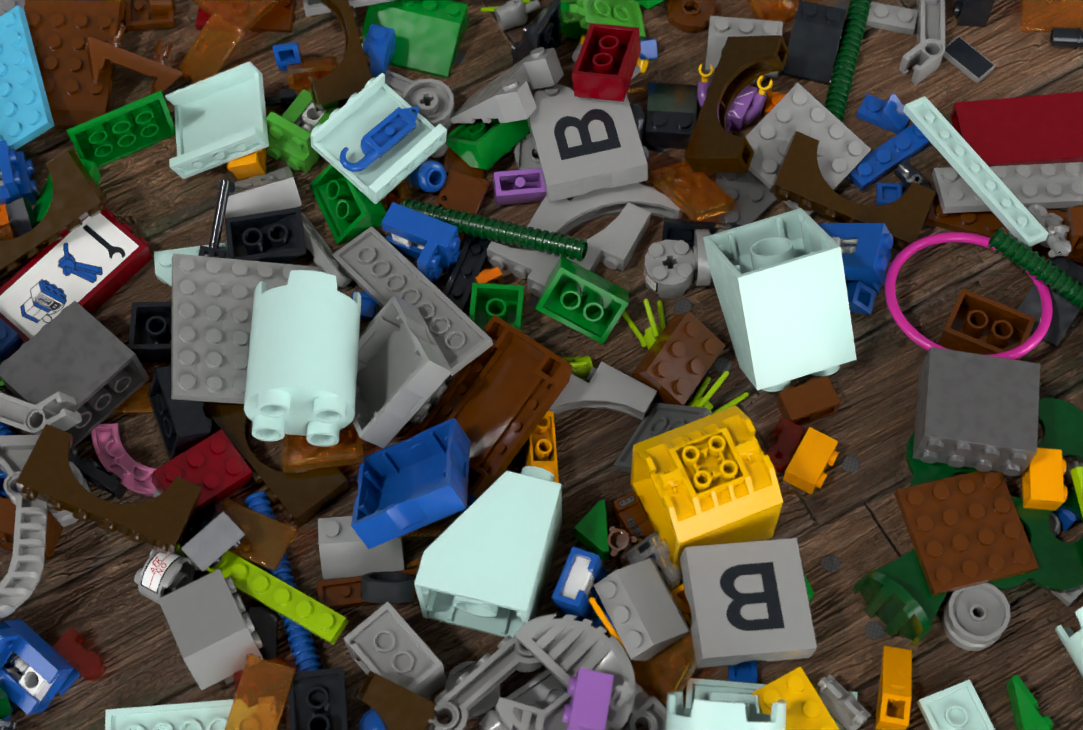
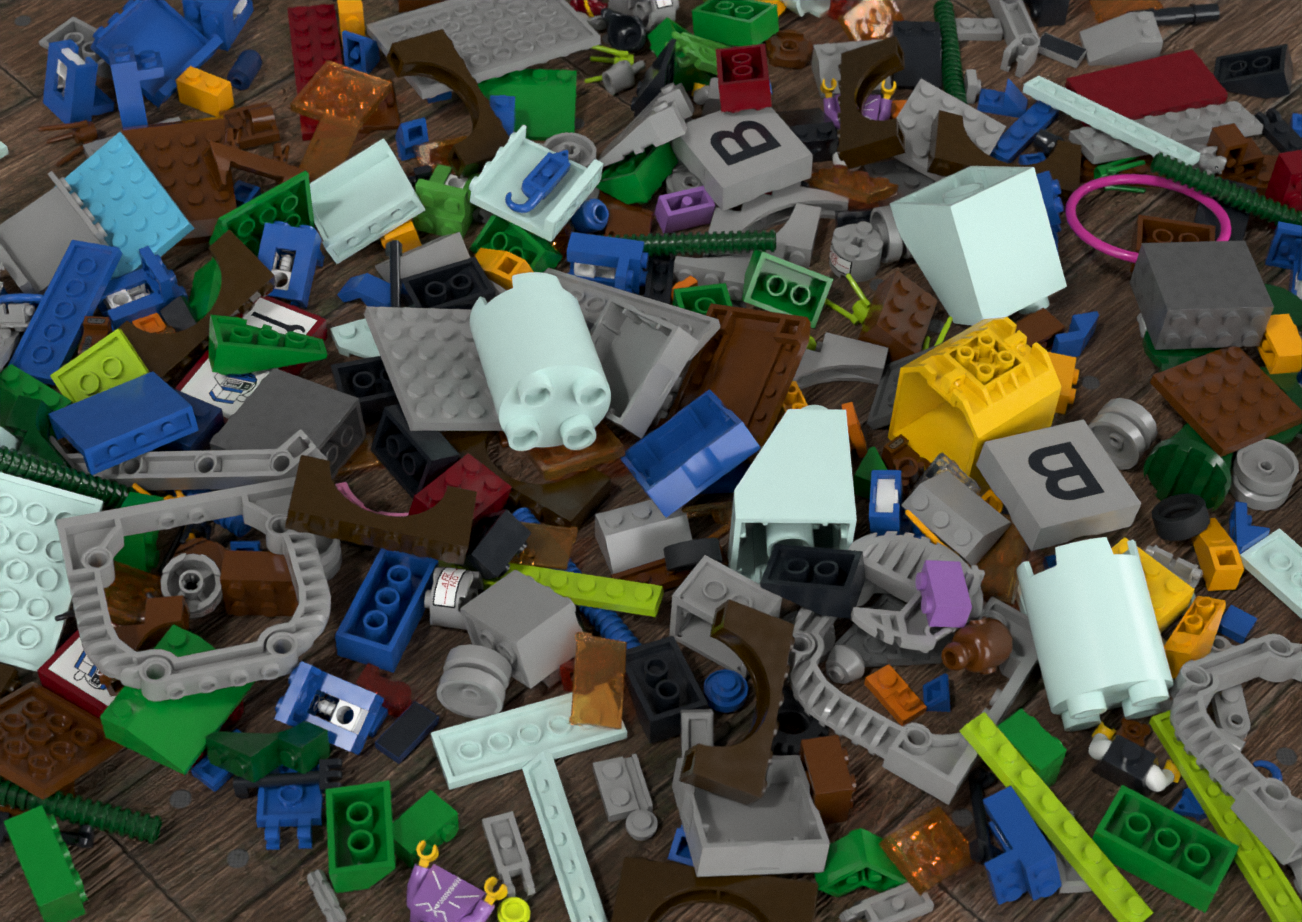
camera: 20 degrees left, 15 degrees down
none -> green wedge [208,315,327,375]
none -> blue tile [234,180,261,207]
none -> blue brick [257,221,325,308]
none -> blue brick [335,548,439,673]
none -> blue slope [337,273,402,307]
none -> black tile [375,701,439,764]
none -> light grey wheel [436,644,512,719]
none -> light orange slope [474,248,534,290]
none -> black slope [760,544,866,619]
none -> orange plate [842,402,867,458]
none -> light grey plate [964,69,981,104]
none -> blue slope [1051,311,1099,357]
none -> light grey slope [1079,11,1163,66]
none -> light grey wheel [1088,398,1158,470]
none -> green plant [1094,156,1146,193]
none -> black tyre [1151,494,1210,541]
none -> blue slope [1229,502,1270,554]

